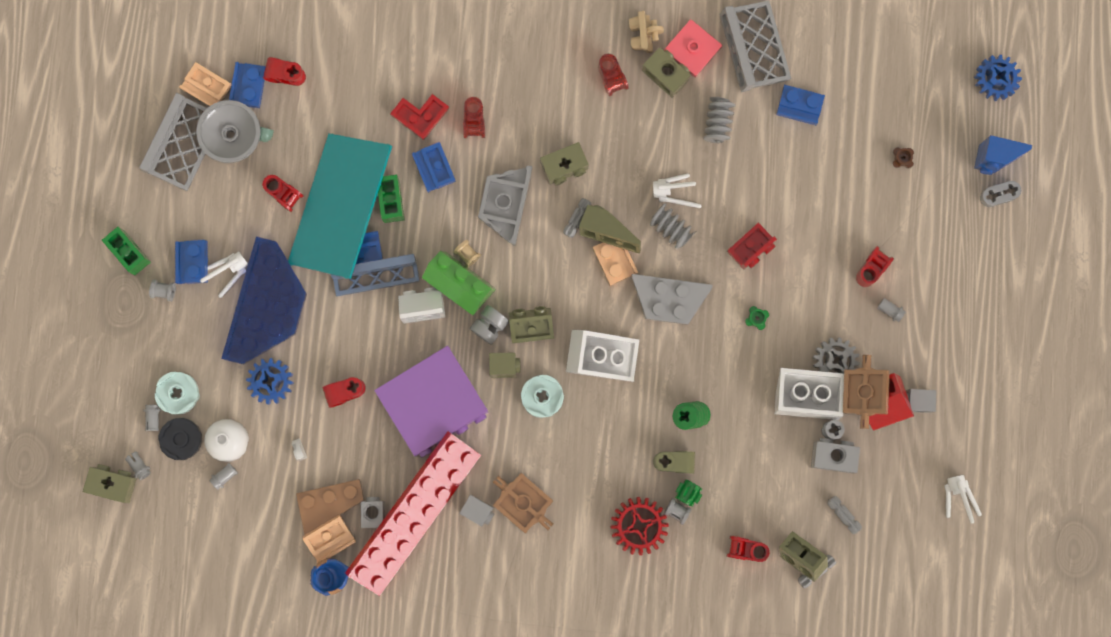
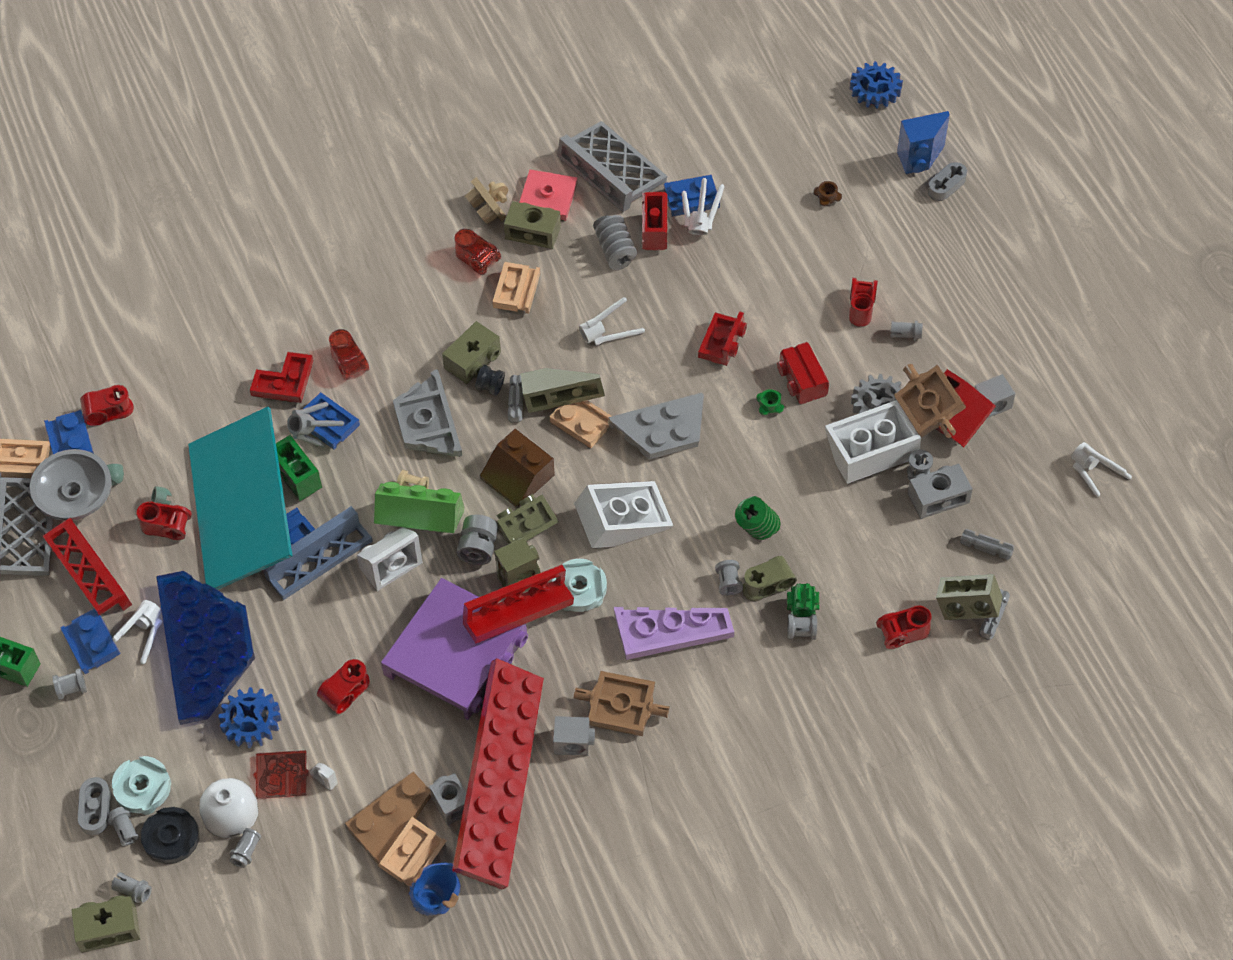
camera: 25 degrees left, 25 degrees down
red gear [610,497,669,556] -> none
light grey piece [650,203,697,249] -> none
none -> red fence [43,518,132,615]
none -> light grey plate [78,777,111,835]
none -> sand green hinge [151,486,172,505]
none -> clear red piece [253,750,310,799]
none -> light grey plant [287,402,344,448]
none -> red fence [463,565,574,644]
none -> black wheel [475,365,505,396]
none -> reddish brown slope [480,428,555,508]
none -> light nougat plate [493,262,540,314]
none -> lavender wing [614,607,734,660]
none -> red brick [642,192,667,250]
none -> white plant [682,178,724,235]
none -> light grey bush [715,560,743,596]
none -> red brick [777,342,829,404]

